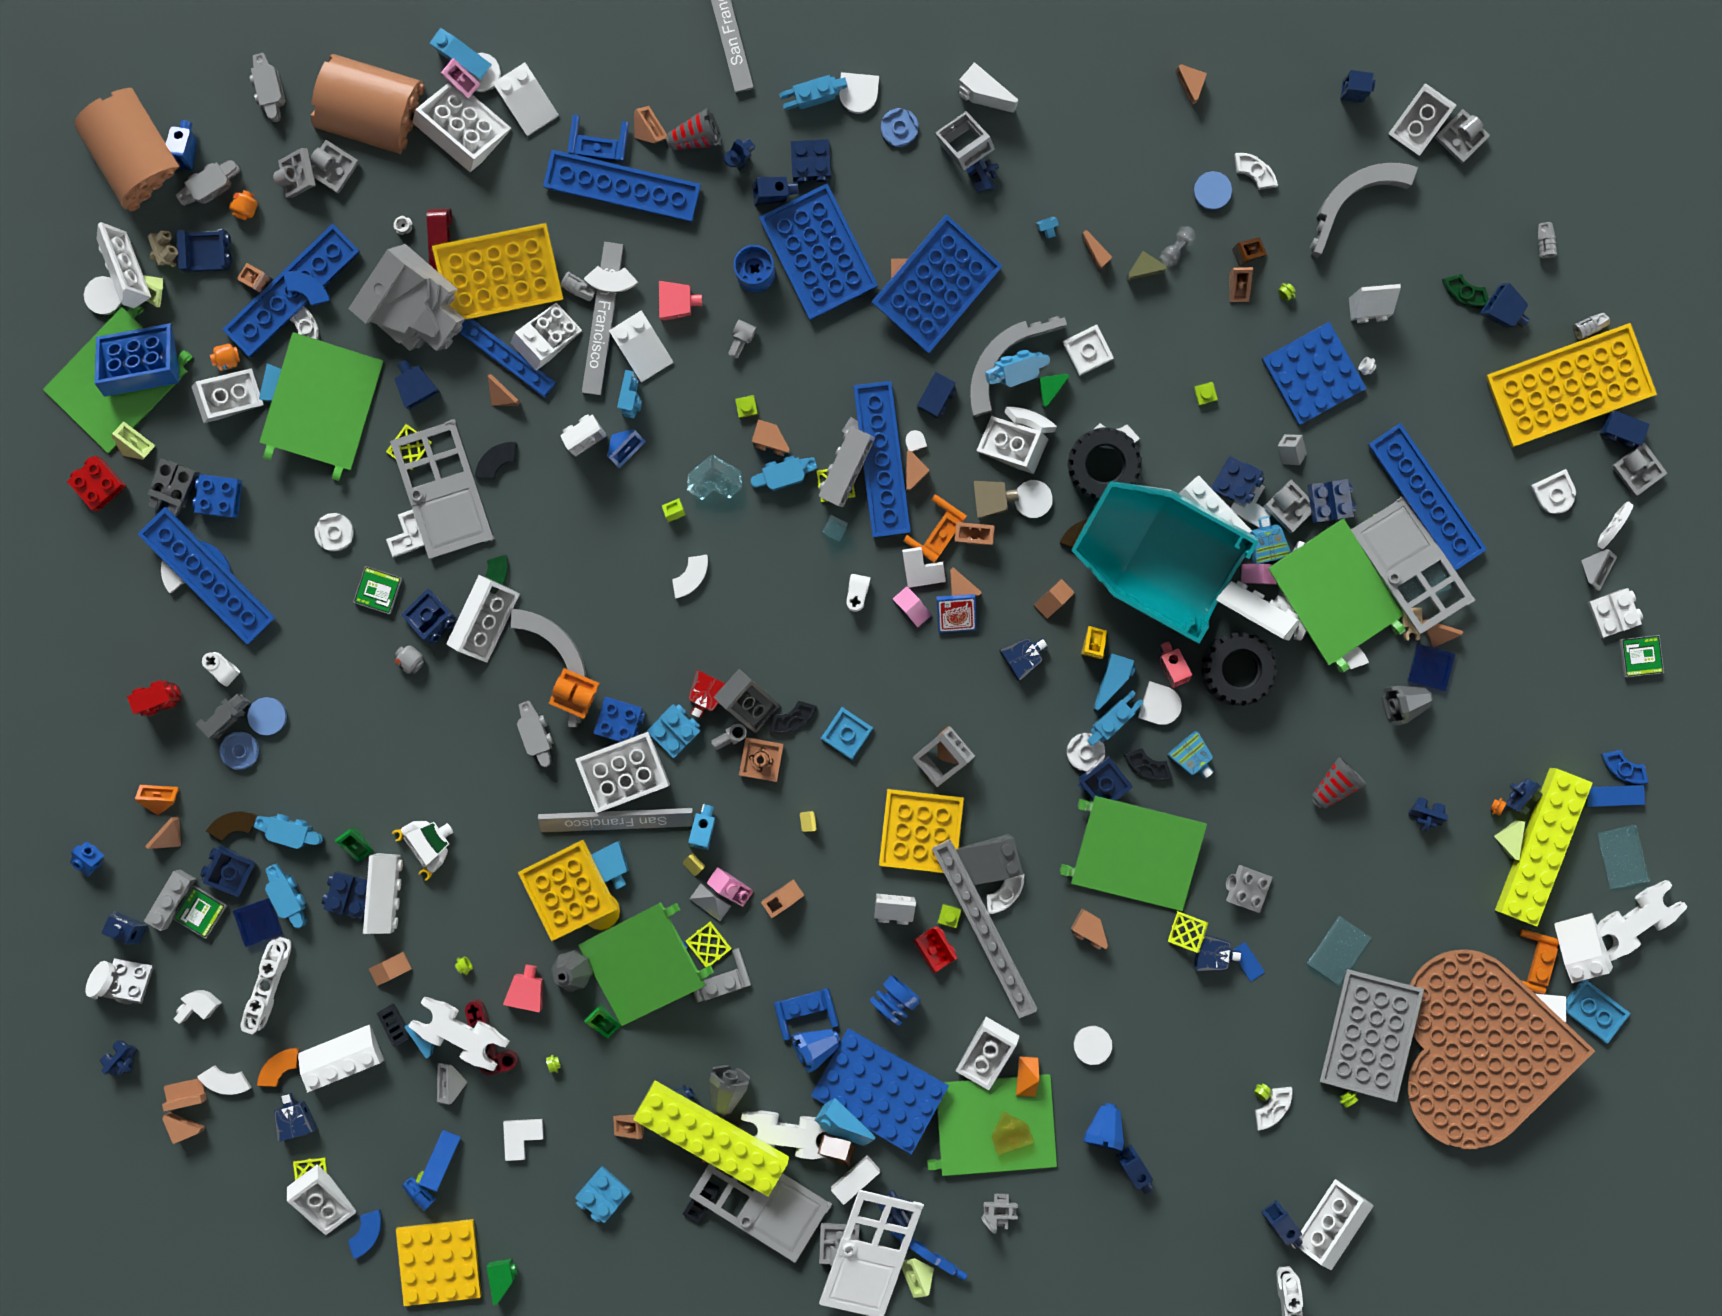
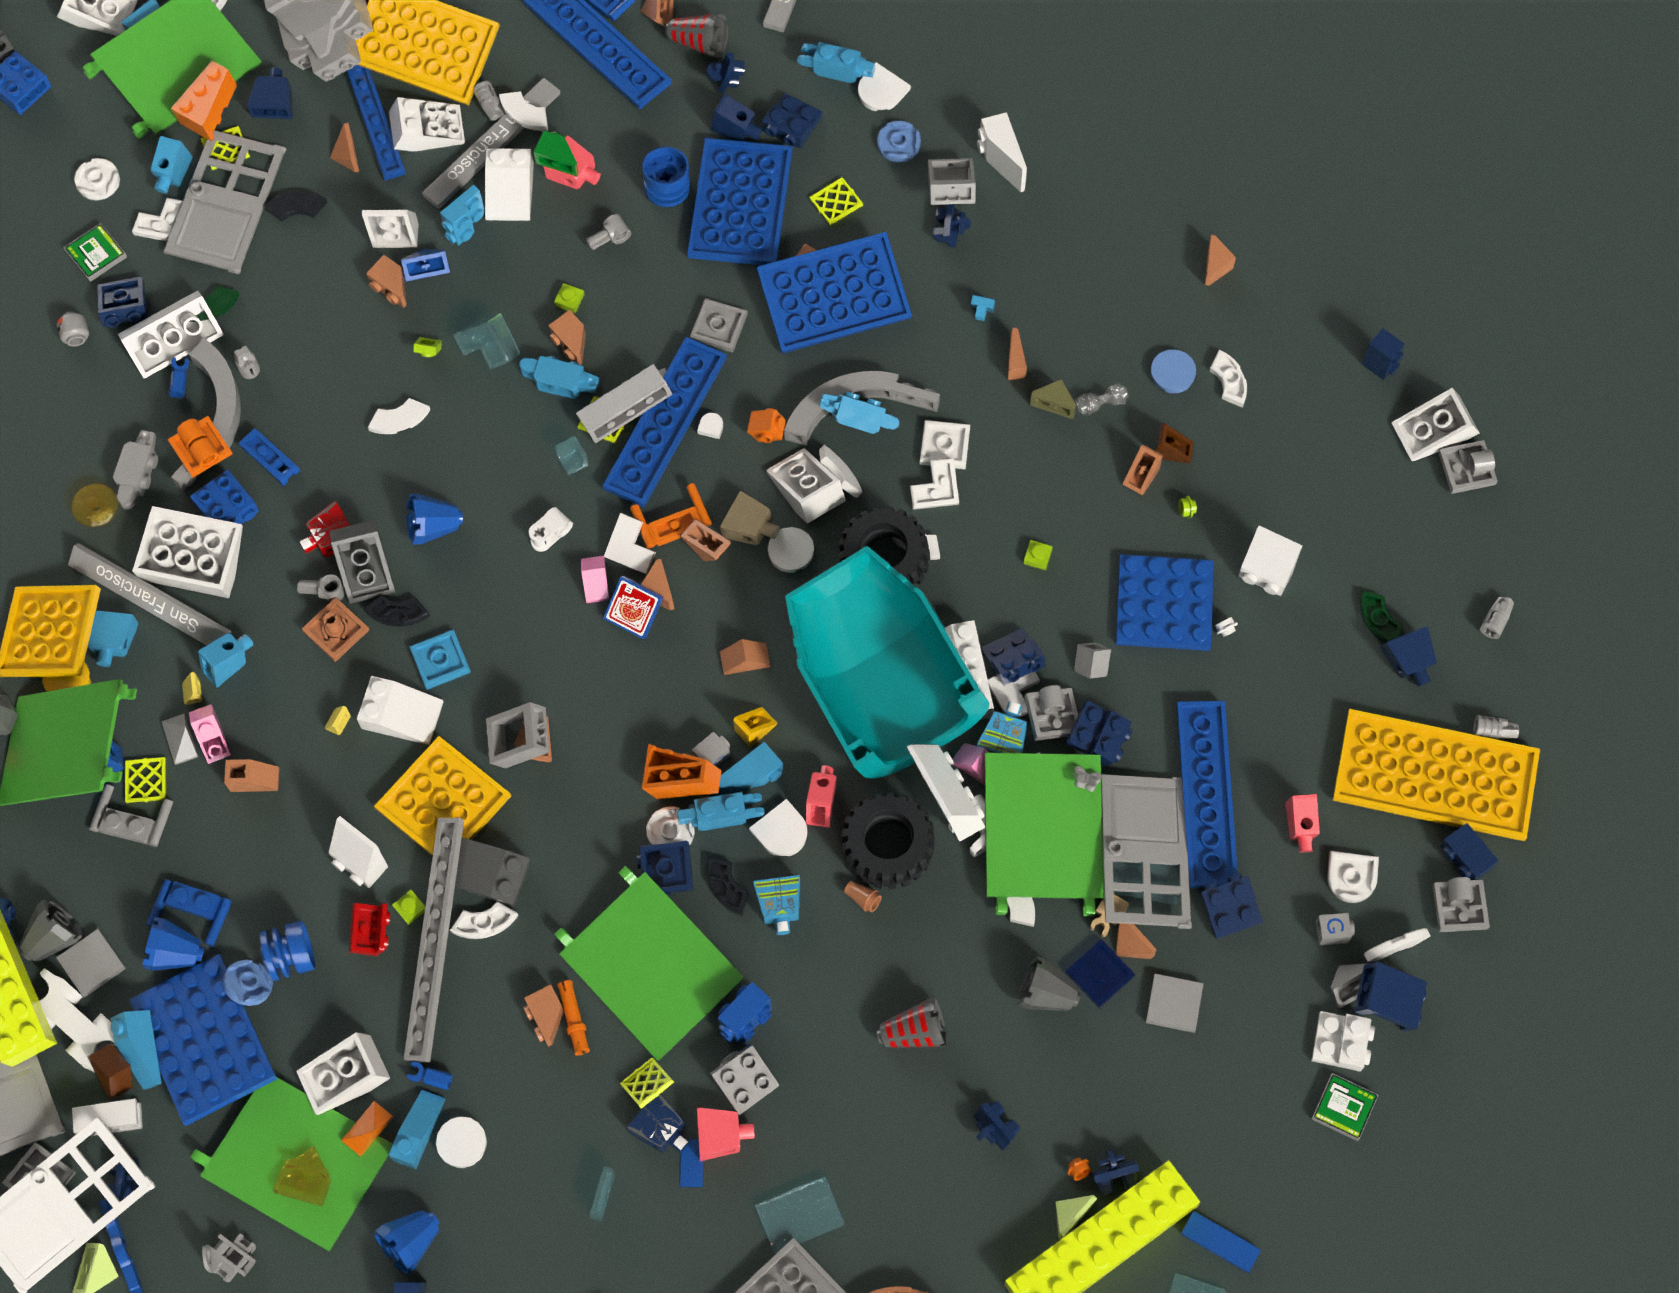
camera: 40 degrees right, 20 degrees down
dark azure plate [647,704,701,758] -> none
nougat slope [906,451,930,491] -> none
dark blue brick [917,372,957,419] -> none
dark blue torso [999,637,1048,681] -> none
green slope [1038,374,1069,409] -> none
light grey arch [1310,163,1418,258] -> none
blue tile [1601,750,1649,784] -> none
none -> light grey tile [56,929,126,998]
none -> clear yellow dish [72,484,119,527]
none -> dark azure torso [151,136,193,194]
none -> blue bar [169,357,189,398]
none -> orange wedge [171,61,237,141]
none -> medium blue tile [222,960,273,1006]
none -> light grey hinge [234,346,260,379]
none -> blue plate [238,428,300,486]
none -> white slope [357,676,443,745]
none -> nougat slope [366,255,407,308]
none -> dark azure slope [389,1090,445,1169]
none -> blue cone [406,494,463,545]
none -> blue bar [407,1061,453,1090]
none -> green slope [534,130,579,177]
none -> orange pin [557,980,590,1056]
none -> clear light blue tile [589,1166,615,1222]
none -> orange wedge [642,744,721,799]
none -> light grey tile [690,298,748,352]
none -> light grey brick [692,732,730,767]
none -> coral torso [697,1108,754,1161]
none -> blue brick [718,982,772,1046]
none -> orange brick [747,408,786,443]
none -> neon yellow window [809,178,863,225]
none -> nougat cone [844,881,882,912]
none -> white tile [910,458,959,510]
none -> light grey piece [1073,766,1102,792]
none -> light grey tile [1146,974,1204,1033]
none -> dark blue plate [1199,873,1263,939]
none -> coral torso [1285,794,1320,852]
none -> light grey brick [1316,913,1355,945]
none -> dark blue panel [1354,962,1427,1031]

